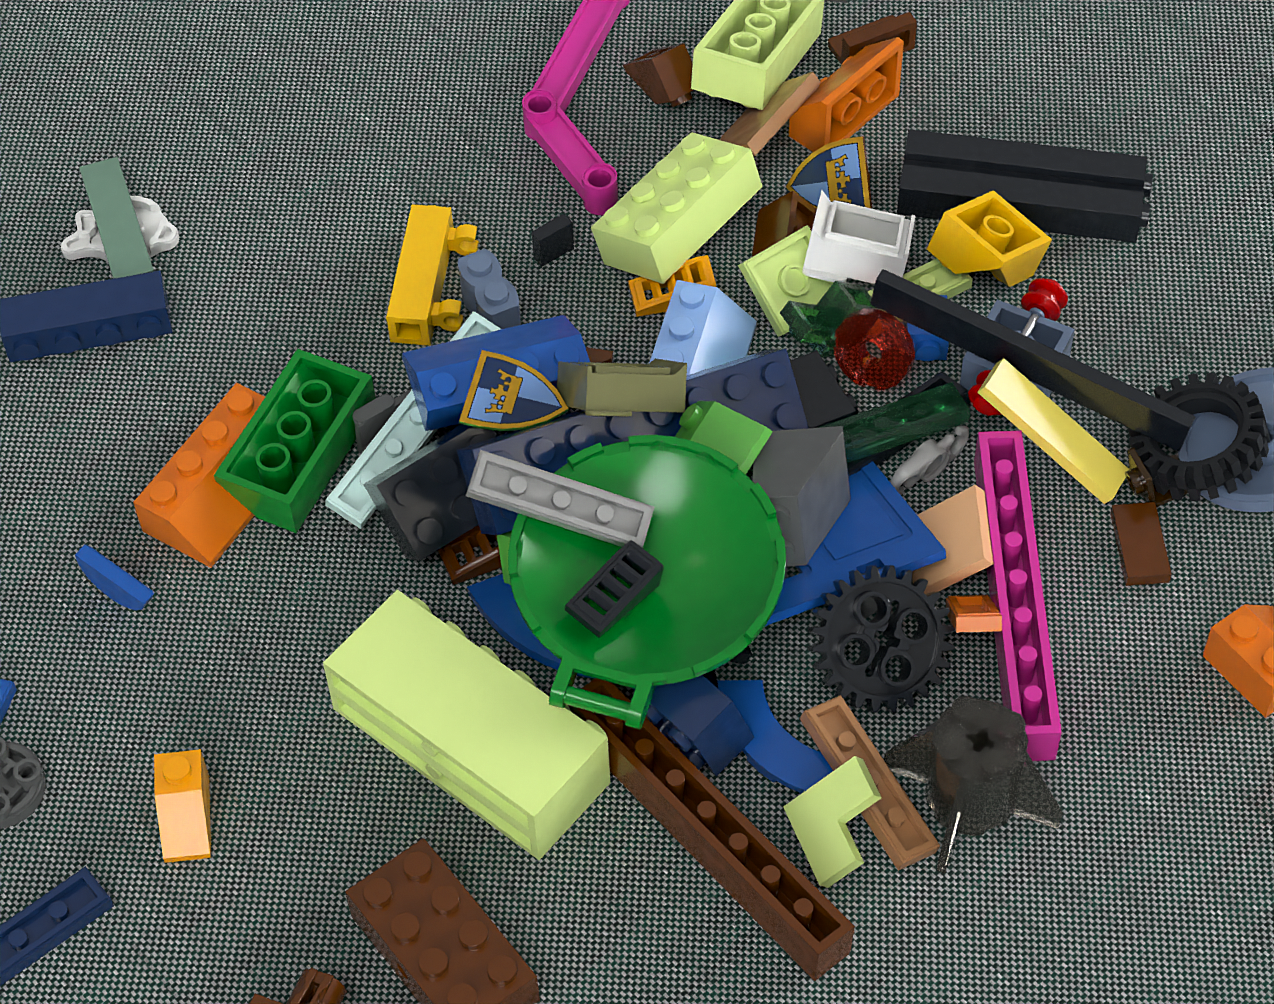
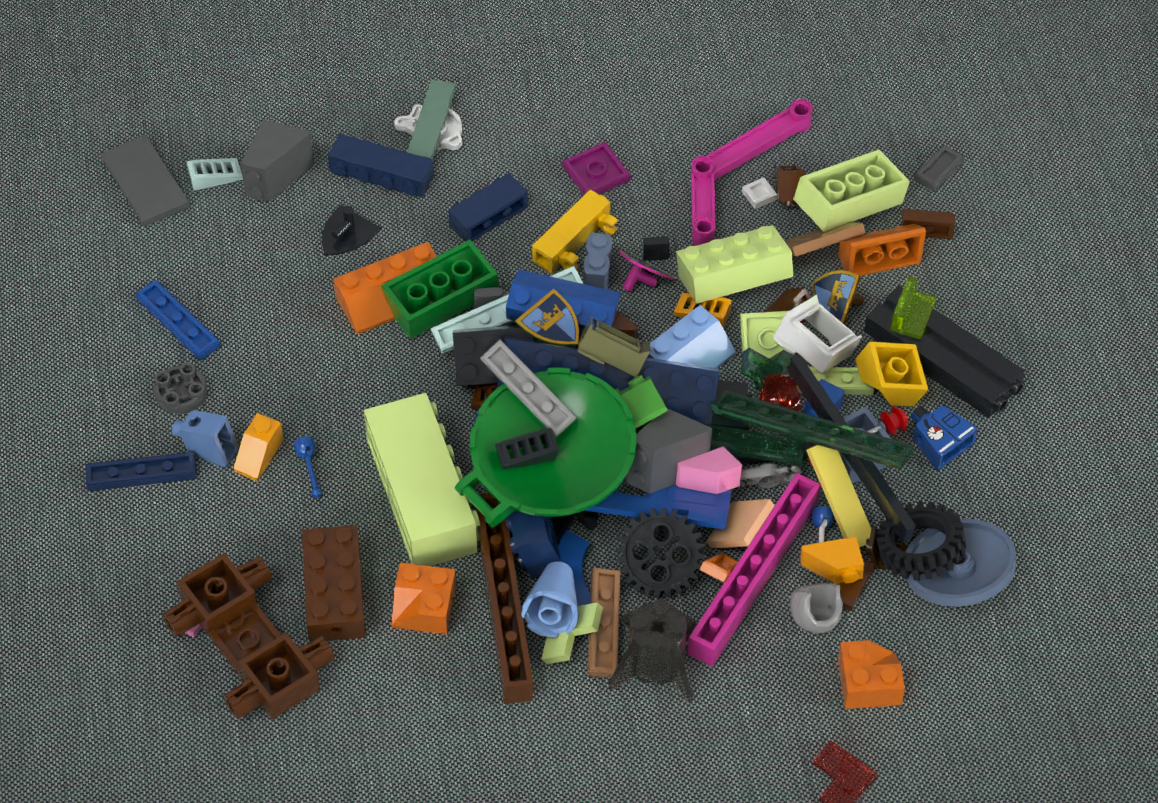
camera: 30 degrees right, 0 degrees up
blue tile [75,544,154,610] -> none
none -> medium blue torso [172,410,239,468]
none -> blue hinge [293,436,322,498]
none -> black shield [322,205,381,256]
none -> orange slope [391,563,456,634]
none -> dark blue brick [448,173,528,242]
none -> light blue cone [521,562,579,638]
none -> magenta tile [562,142,631,195]
none -> dark pink shield [618,249,677,292]
none -> bright pink slope [676,447,742,494]
none -> clear green plate [711,390,915,470]
none -> white tile [742,177,777,209]
none -> light grey piece [790,583,843,634]
none -> light orange slope [800,536,864,584]
none -> blue hinge [812,506,834,543]
none -> clear neon green panel [891,276,936,339]
none -> blue torso [911,406,978,471]

